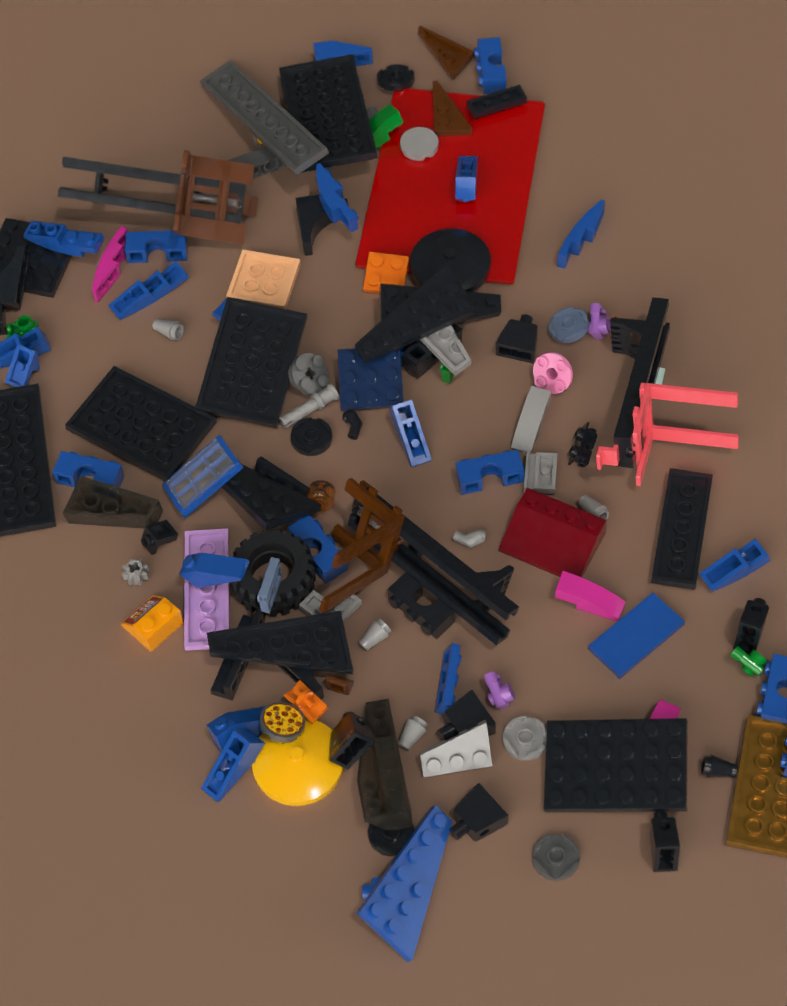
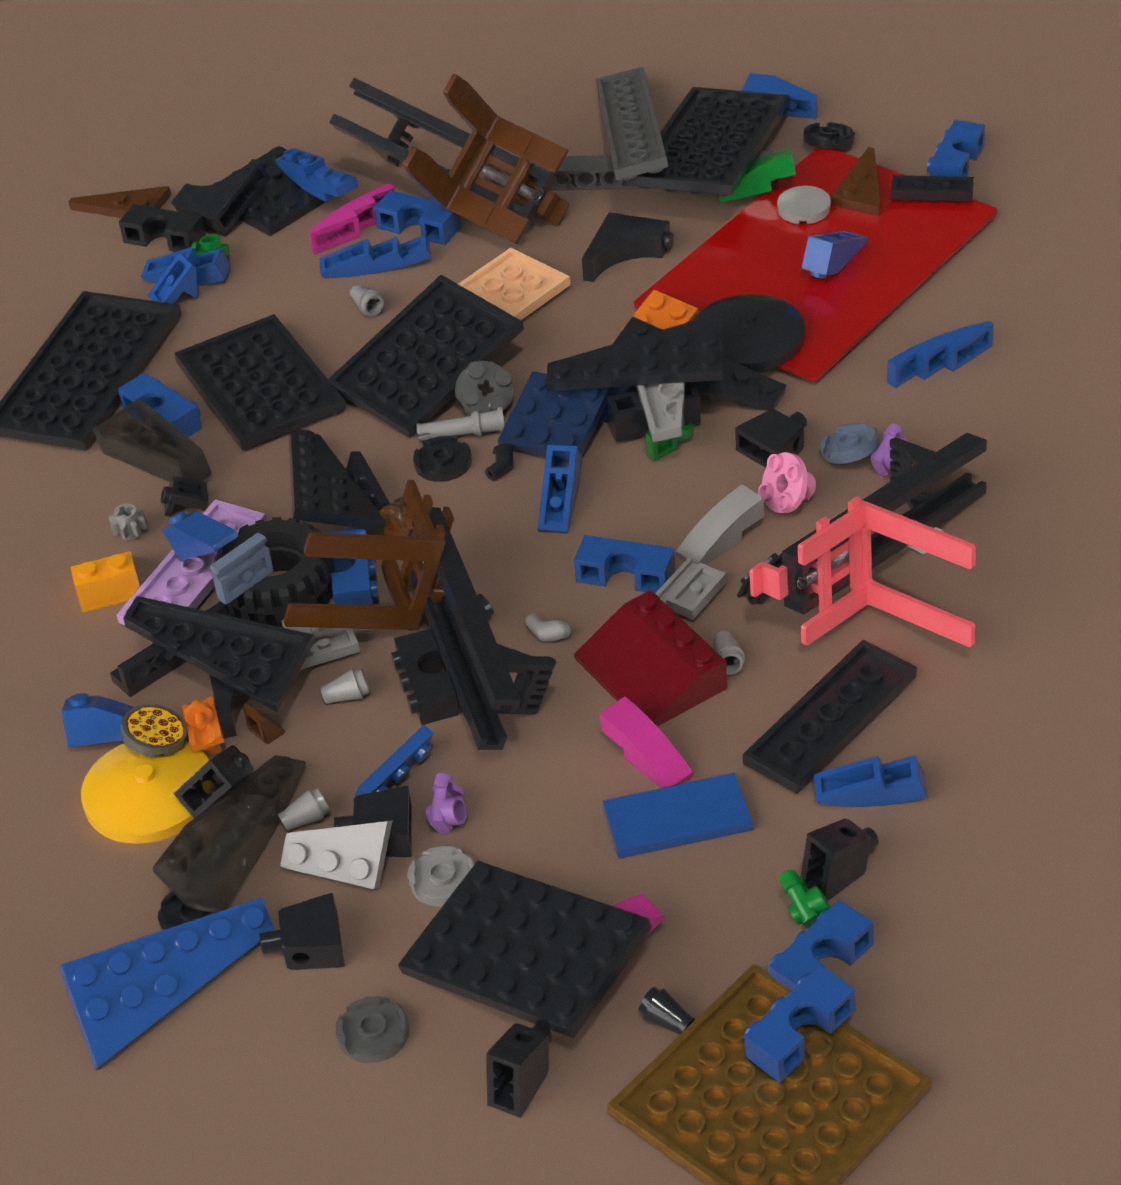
camera: 30 degrees right, 15 degrees down
clear piece [162,434,244,518] -> none
blue slope [201,730,265,802] -> none
blue slope [316,163,359,233] -> none
reddish brown wing [418,26,474,79] -> none

